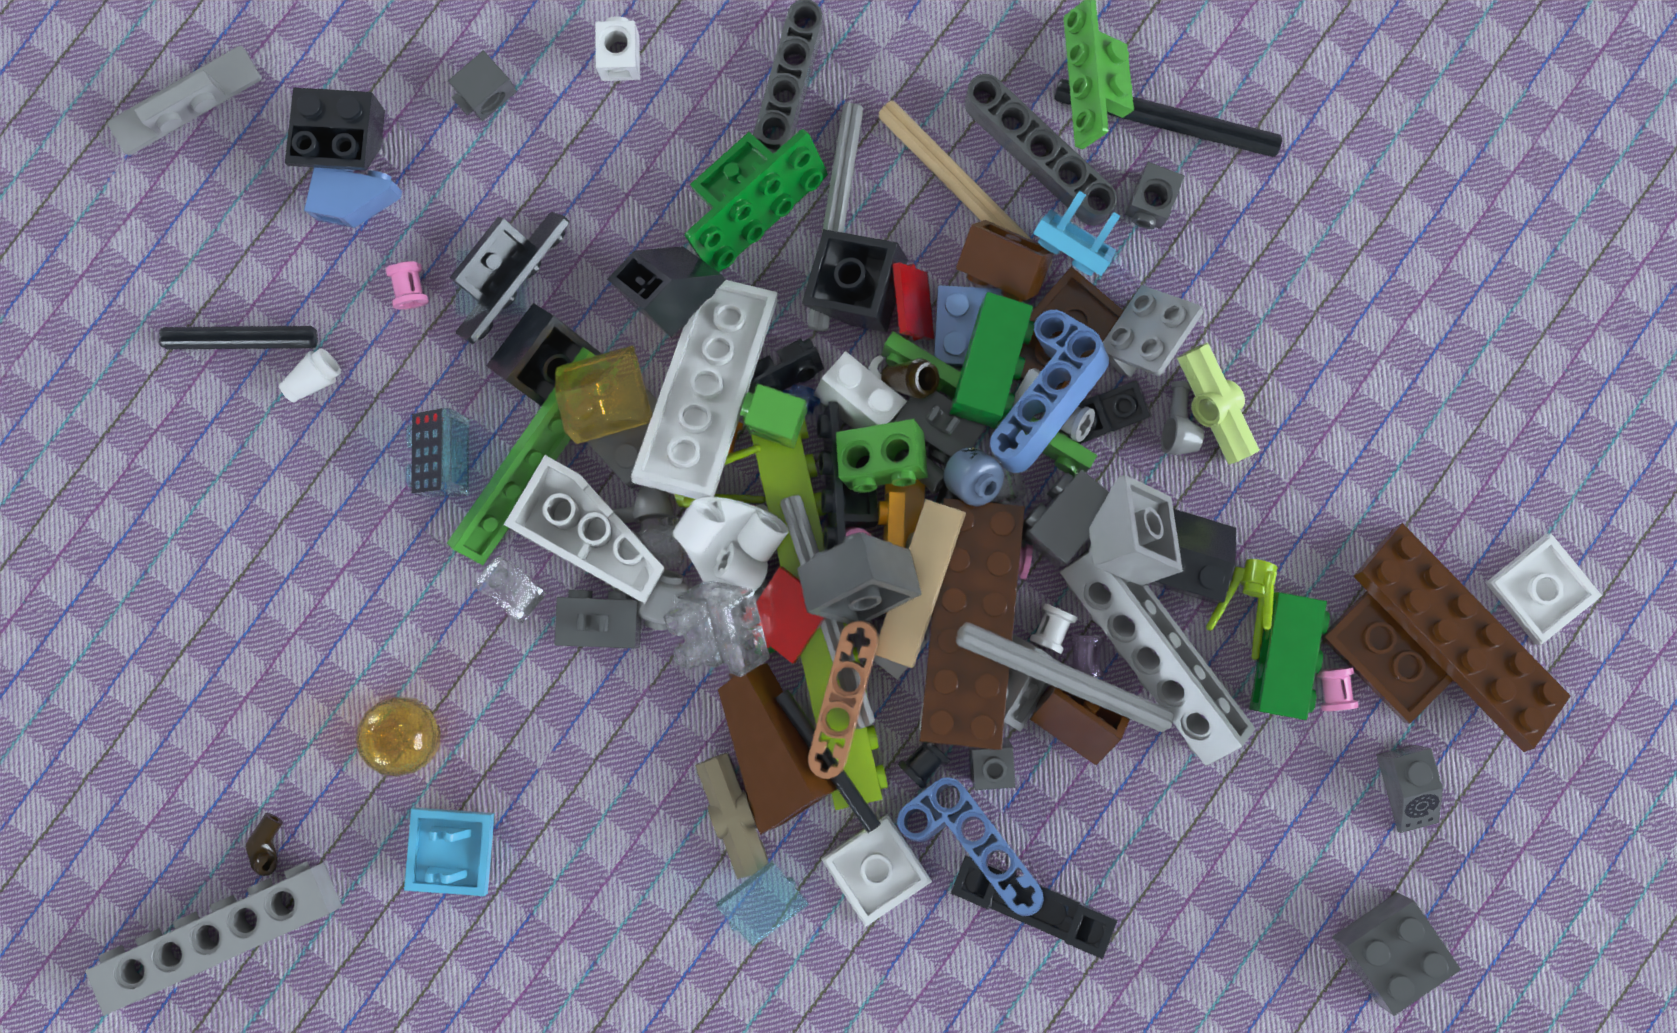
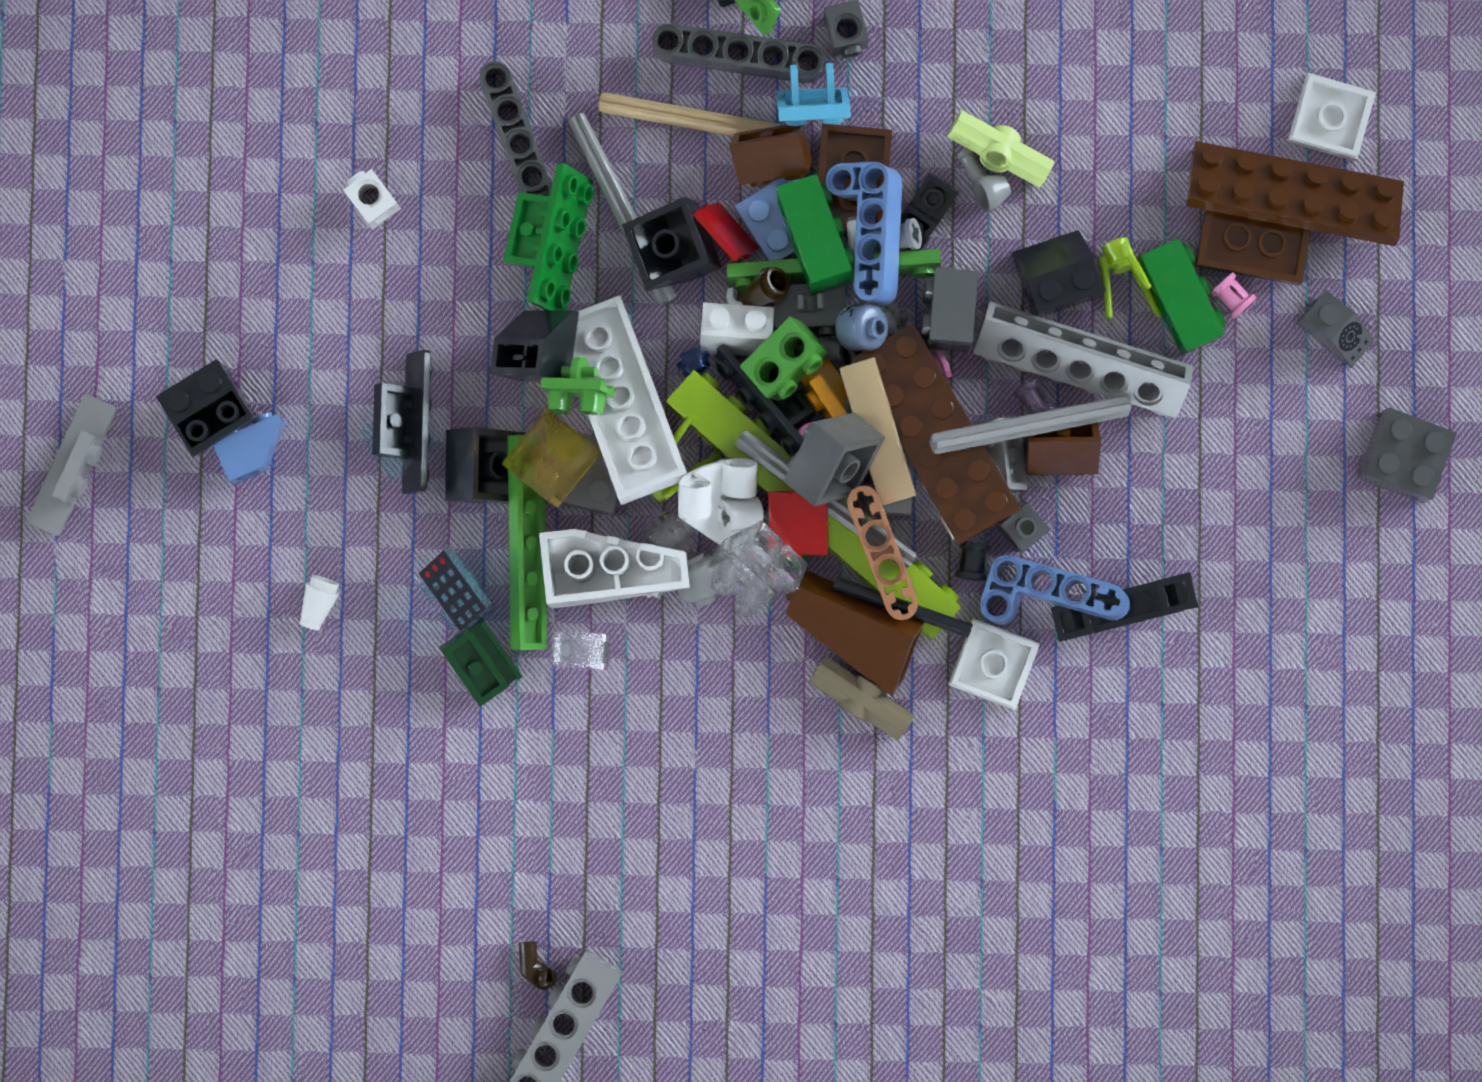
camera: 35 degrees left, 0 degrees up
black axle [159,326,318,350] -> none
clear yellow cylinder [355,696,441,777] -> none
bright pink bush [385,261,429,310] -> none
medium azure plate [404,807,495,896] -> none
dark grey brick [448,50,517,122] -> none
dark grey brick [554,590,641,649] -> none
light grey bar [612,486,674,524] -> none
clear light blue piece [715,860,809,947] -> none
bright green brick [740,384,807,449] -> none
black hinge [749,338,825,394] -> none
white bush [1030,603,1077,654] -> none
light grey slope [1089,474,1183,586] -> none
light grey bracket [1103,285,1204,378] -> none
none -> dark green plate [439,618,522,707]
none -> bright green hips [540,356,615,415]

